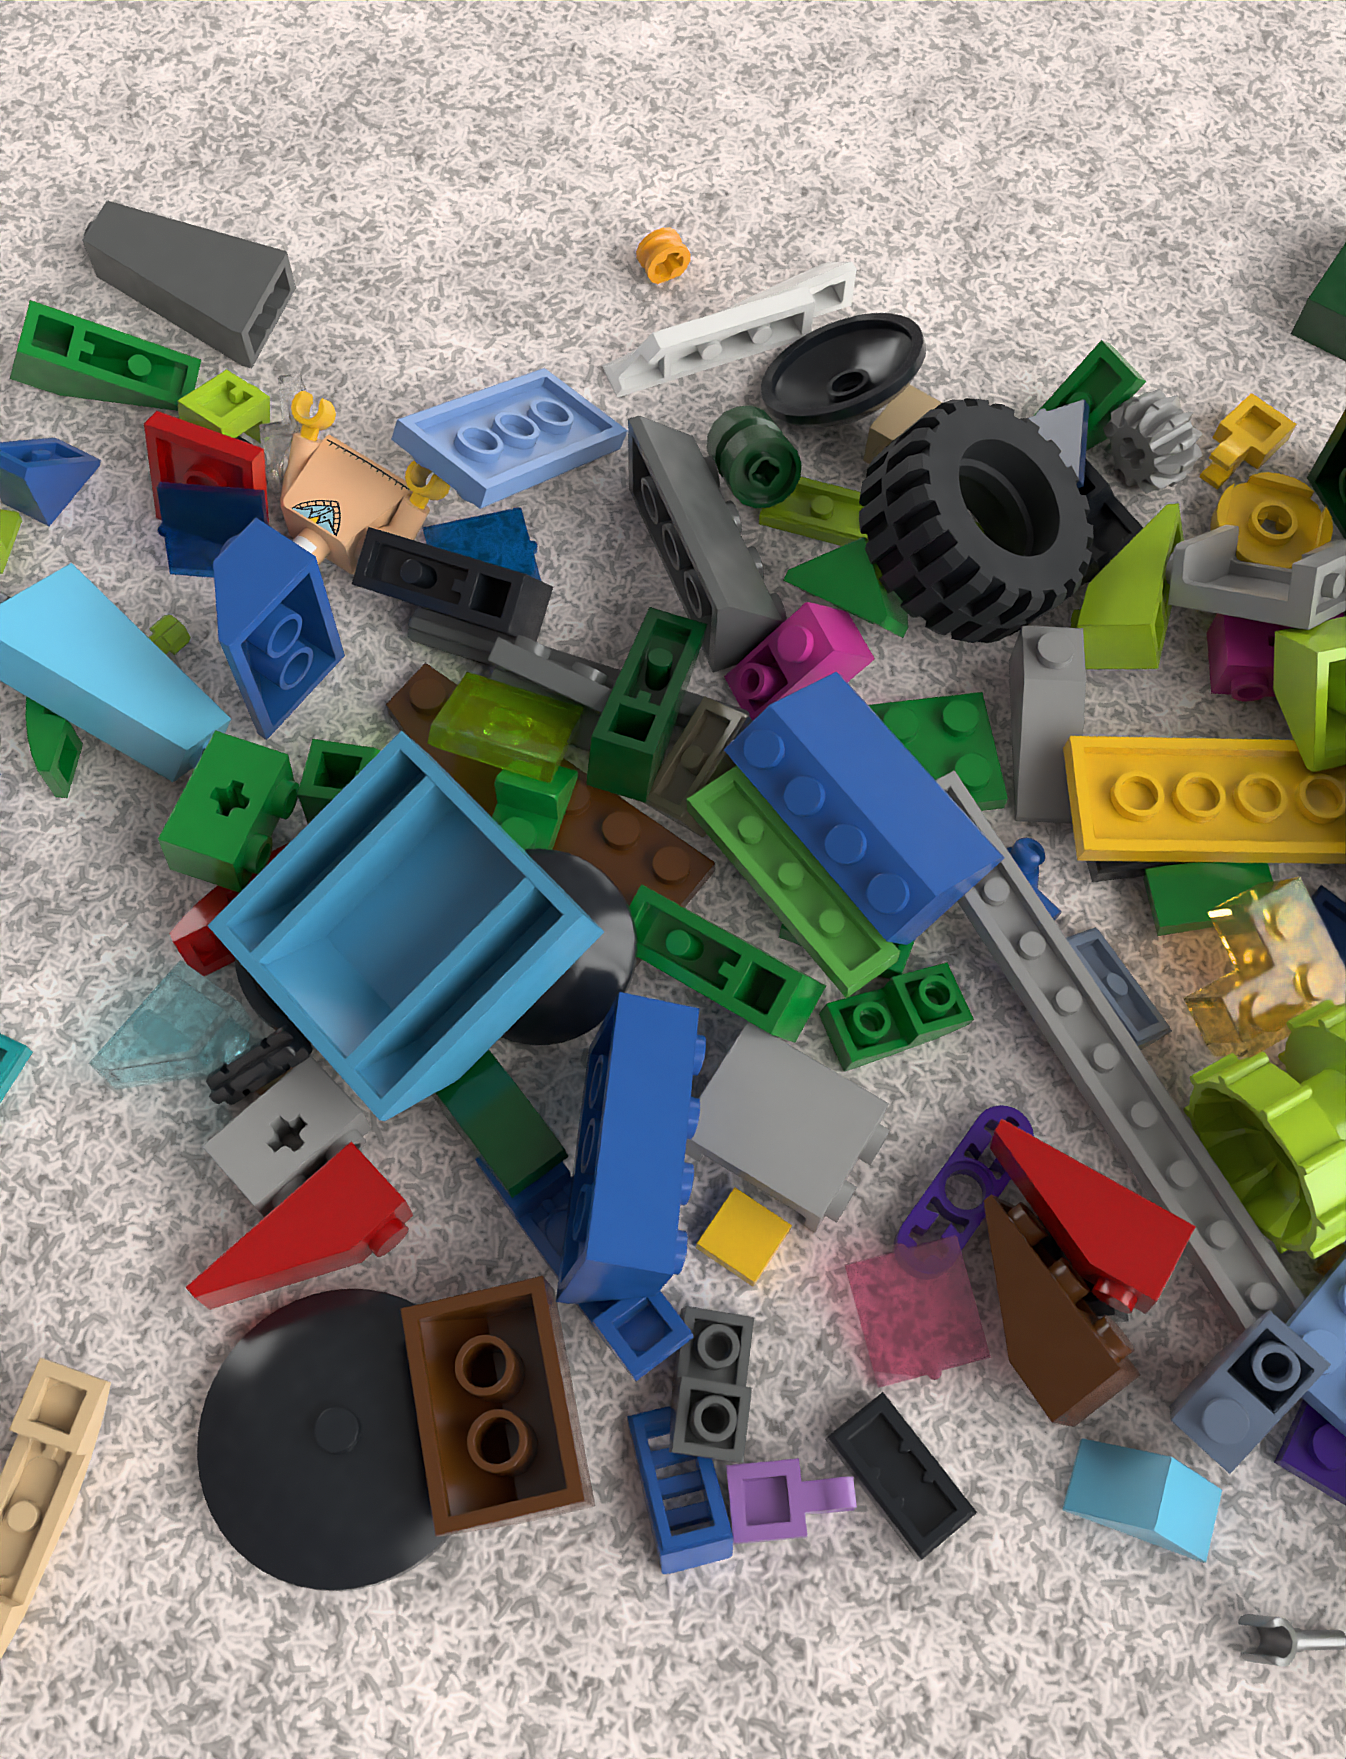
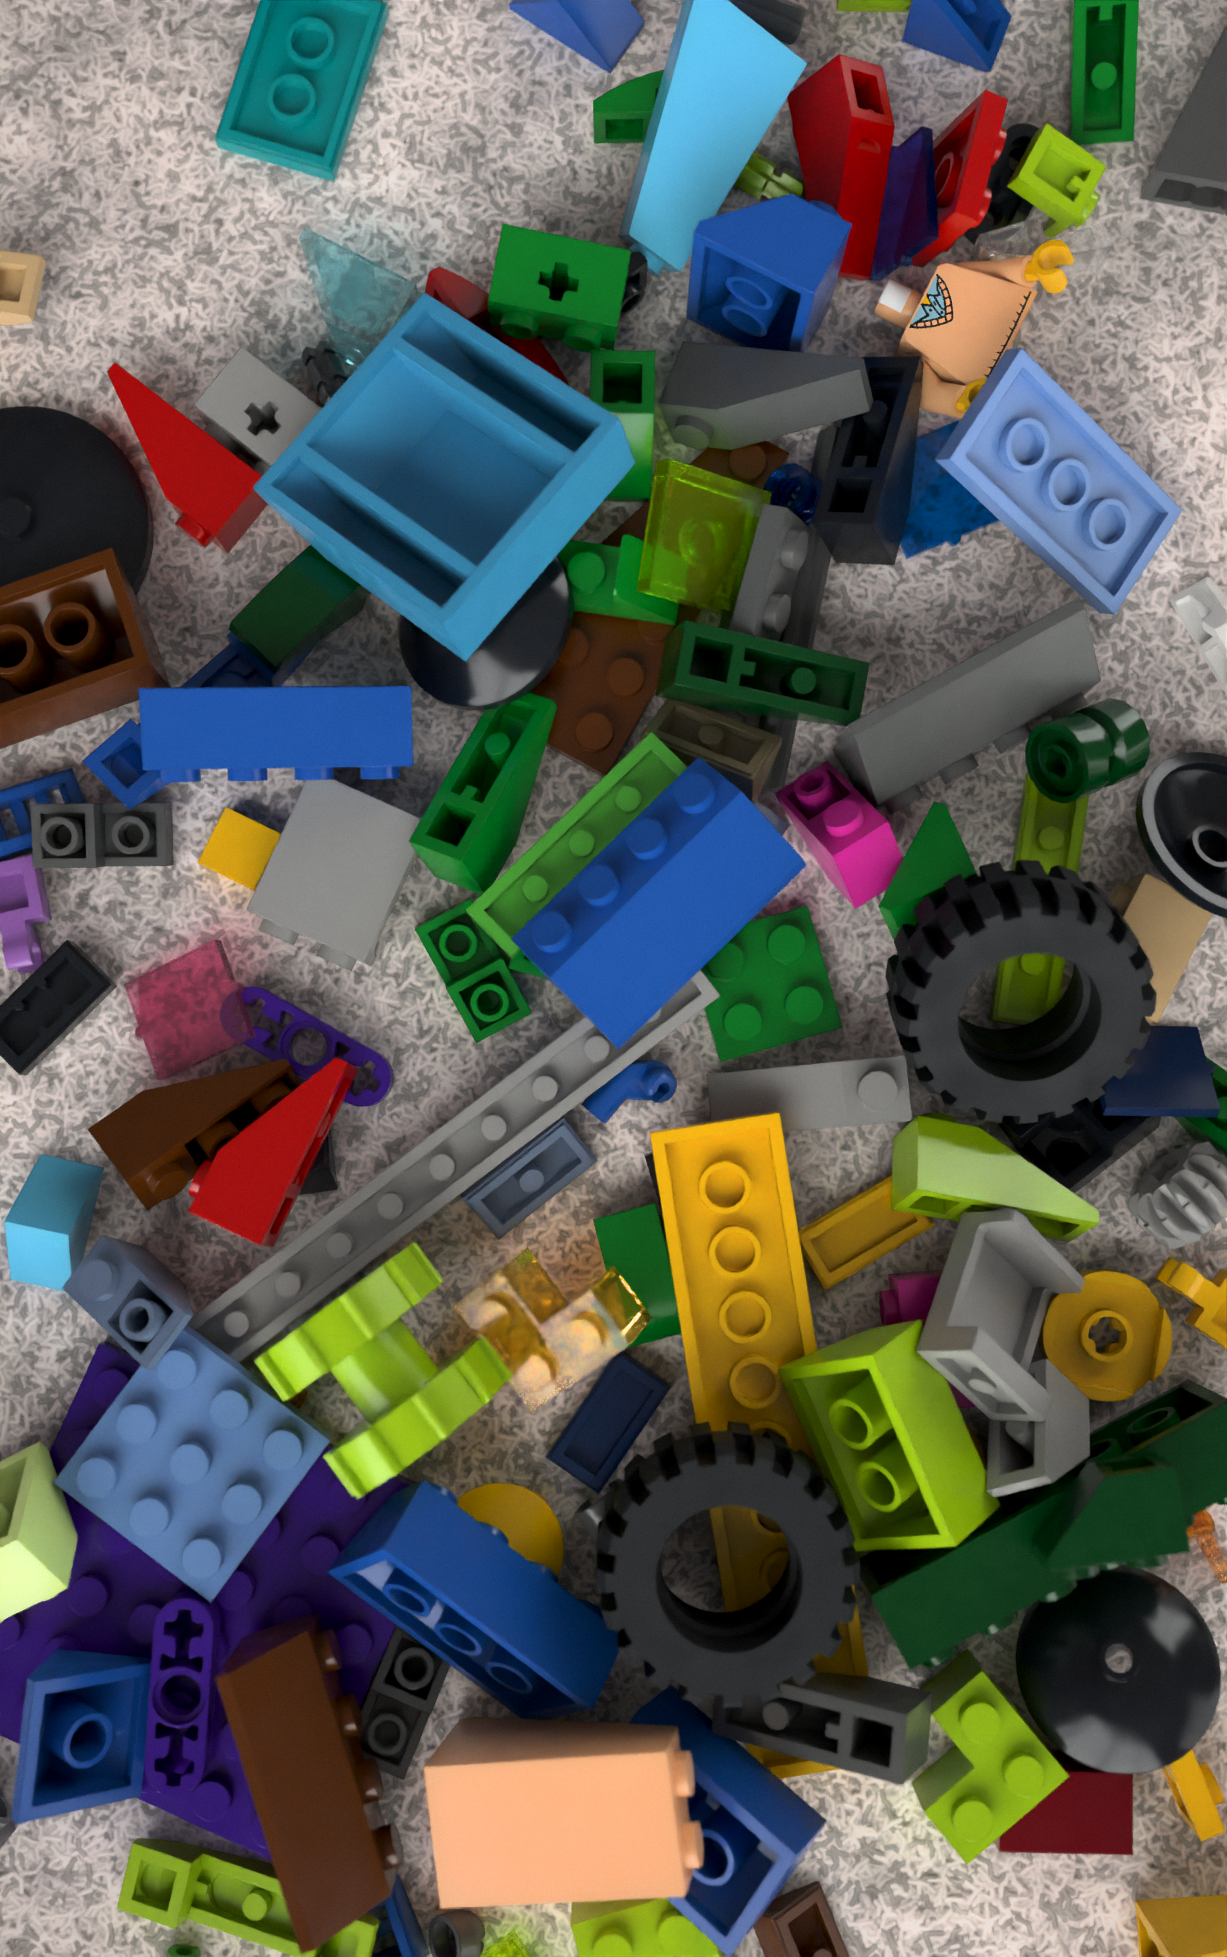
camera: 85 degrees right, 20 degrees up
none -> dark grey slope [658,341,873,450]
none -> clear blue bush [762,463,824,525]
none -> red slope [787,54,895,281]
none -> yellow tile [798,1174,935,1291]

